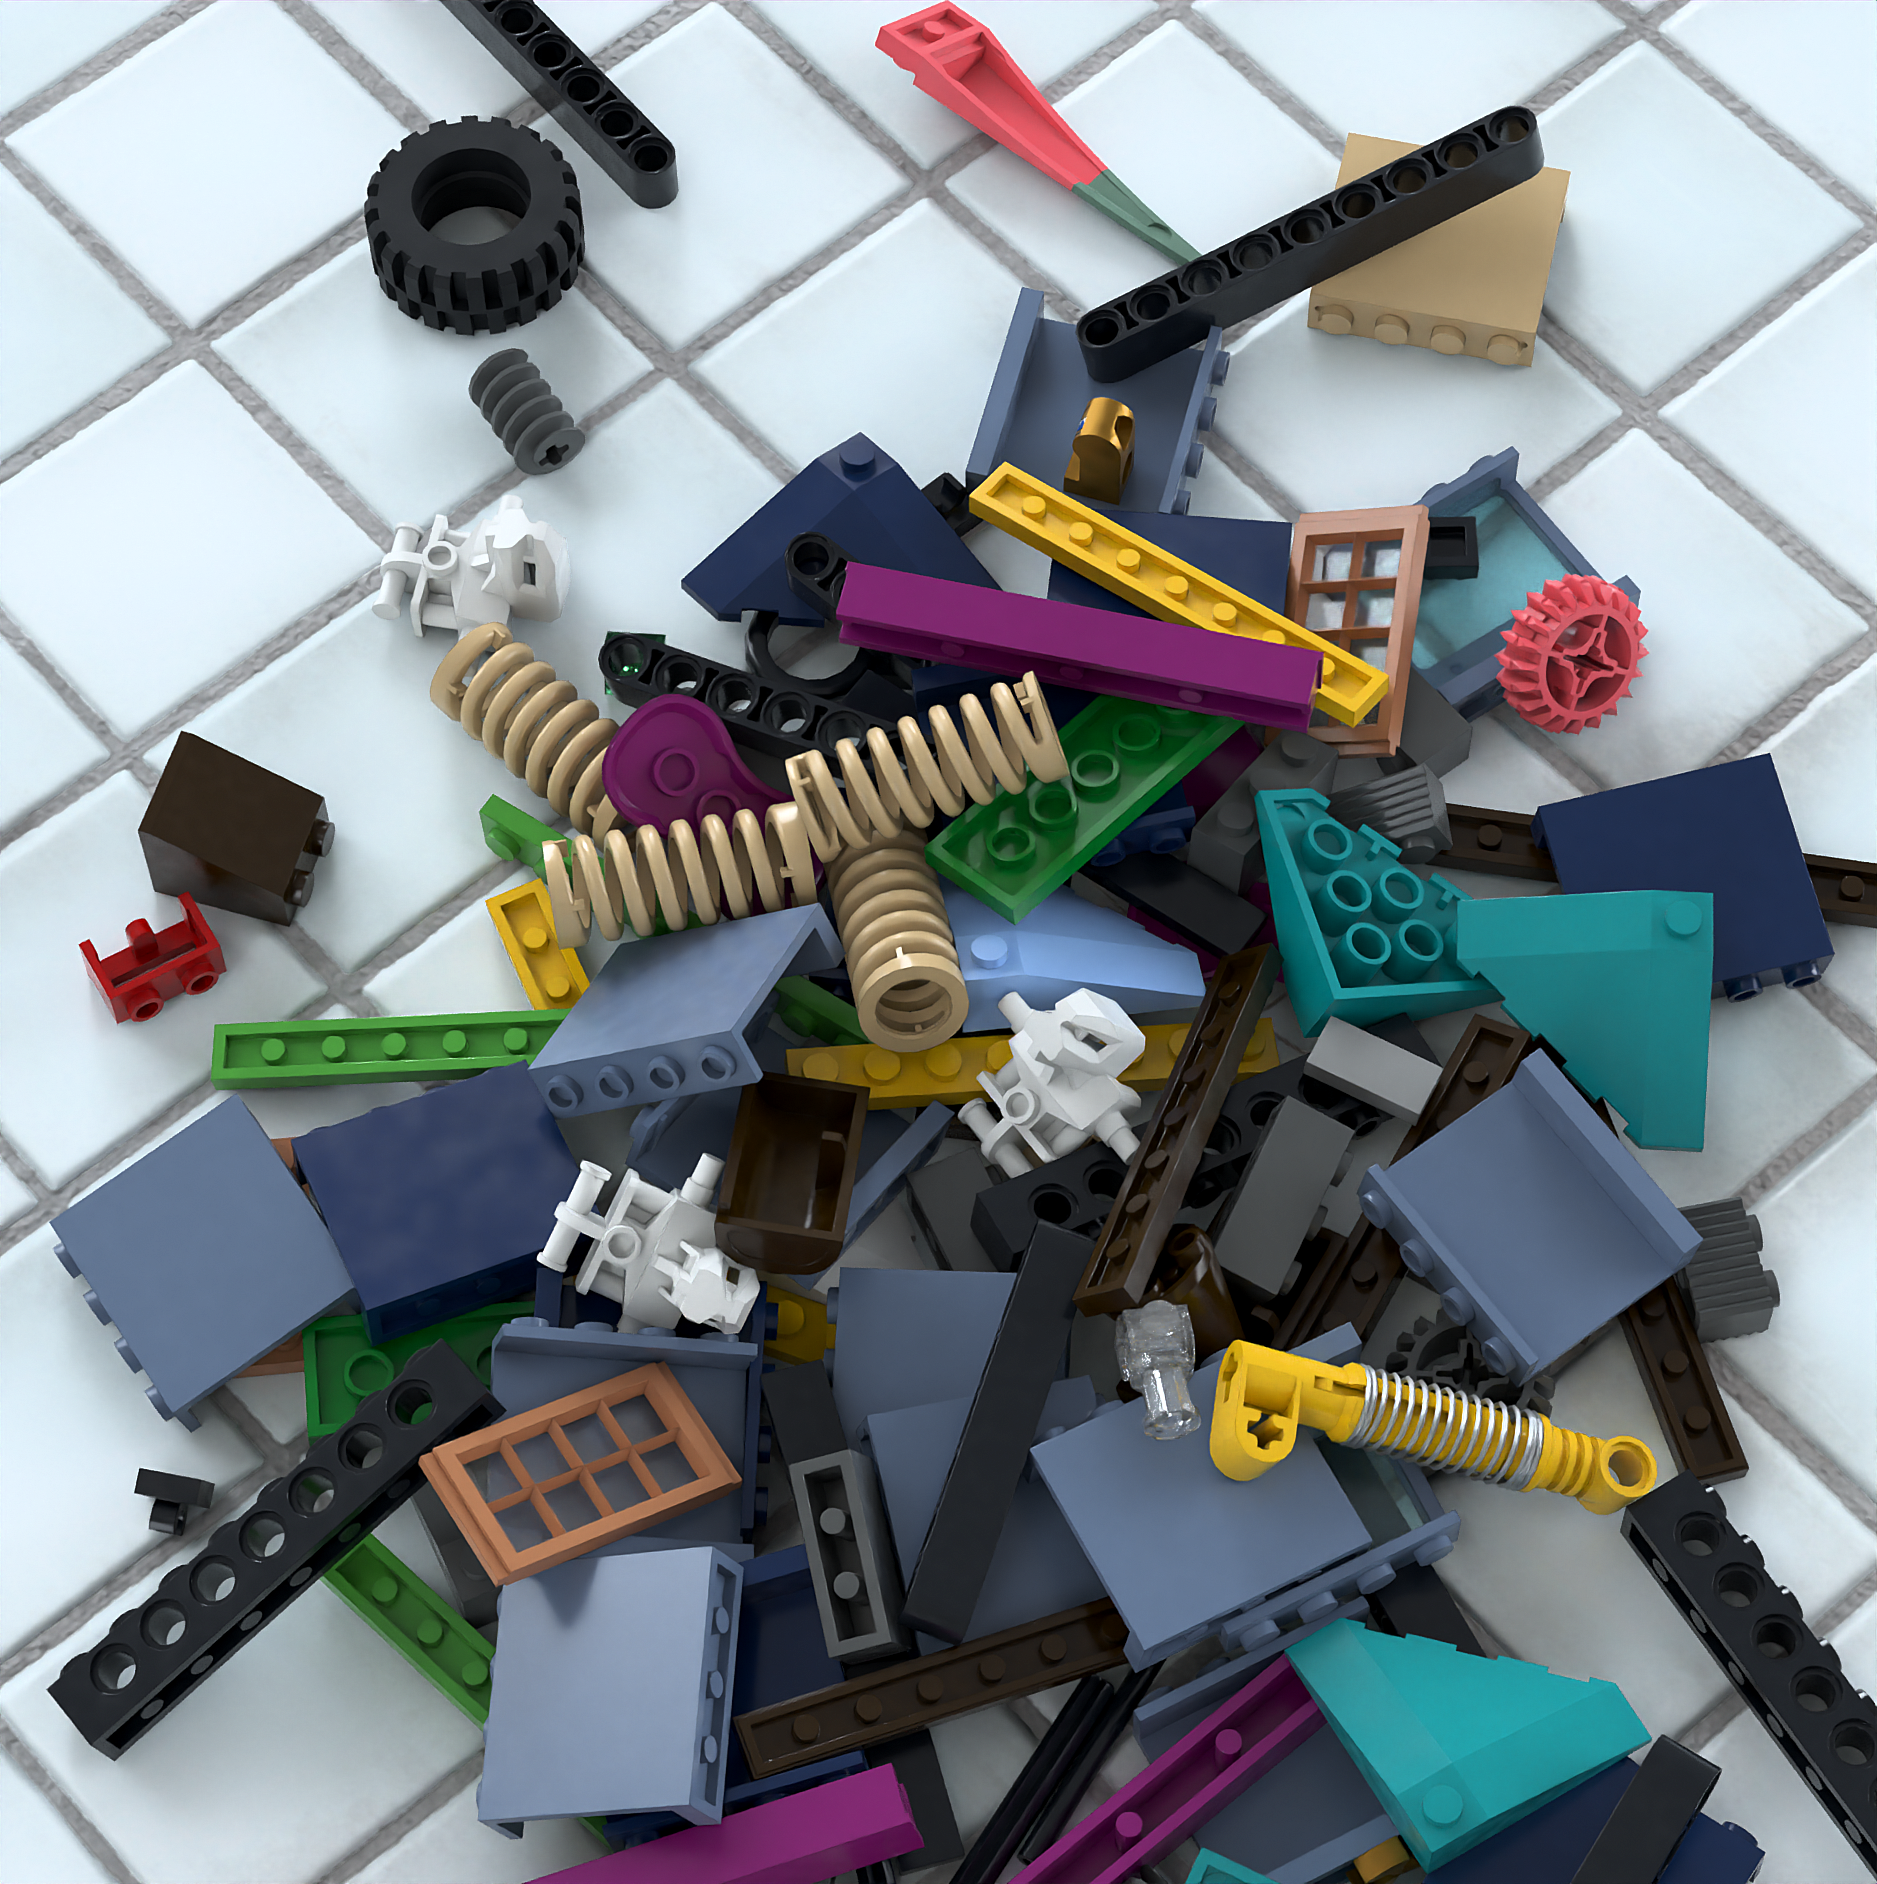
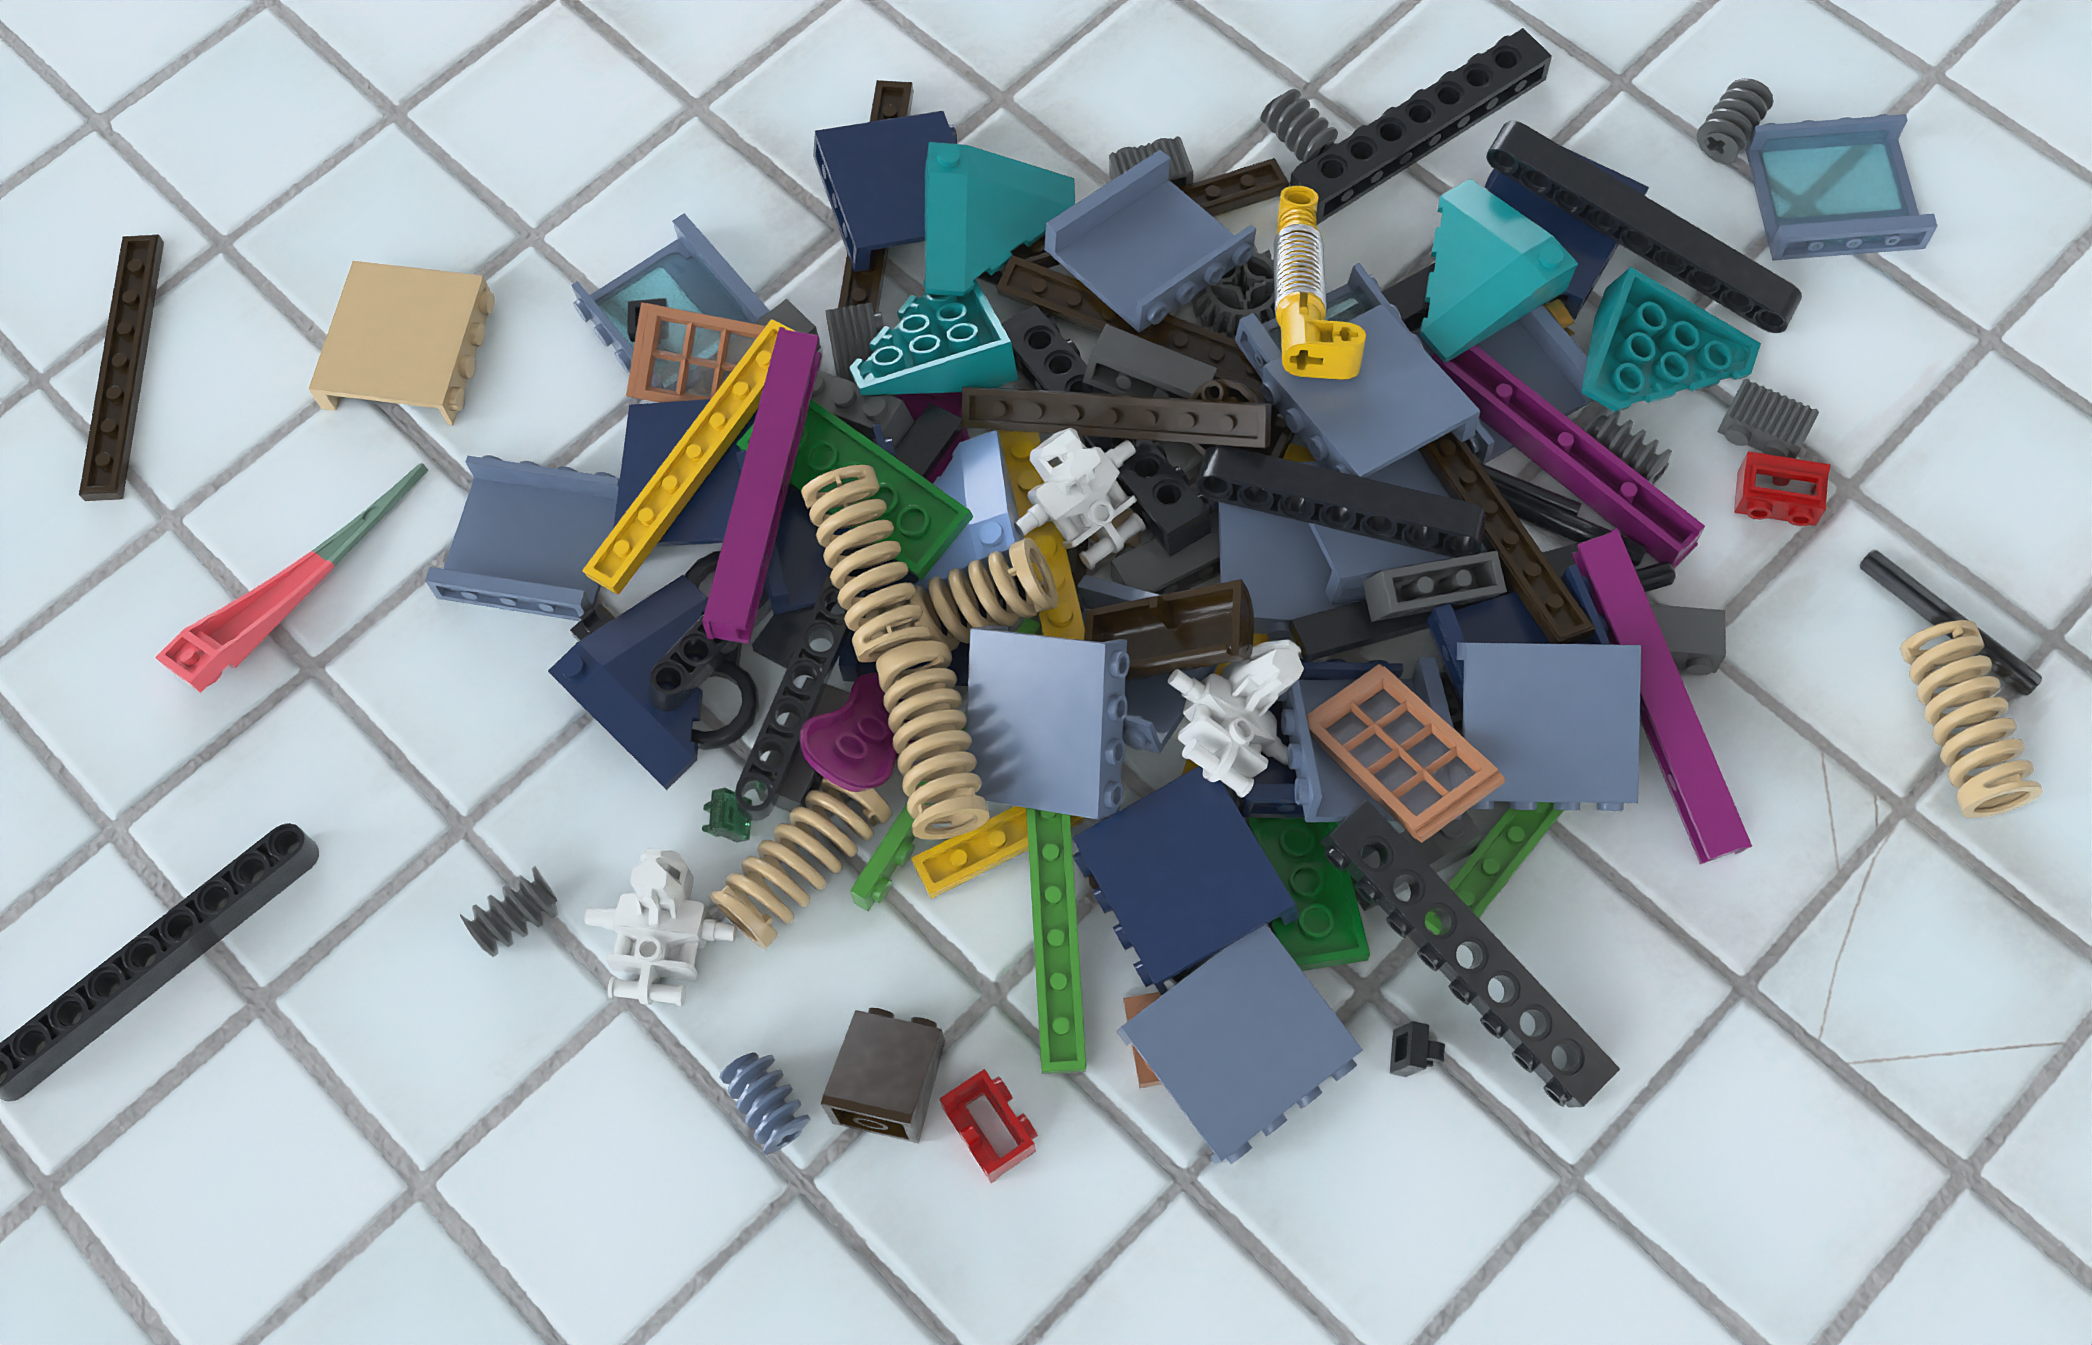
camera: 90 degrees left, 5 degrees up
black tyre [364,115,585,336] -> none
pearl gold leg [1063,397,1135,505] -> none
black beam [1075,106,1545,383] -> none
clear connector [1114,1300,1202,1440] -> none
light grey tile [1303,1016,1444,1126] -> none
coral gear [1494,573,1649,735] -> none
none -> sand blue piece [719,1052,811,1155]
none -> dark grey piece [1260,89,1338,162]

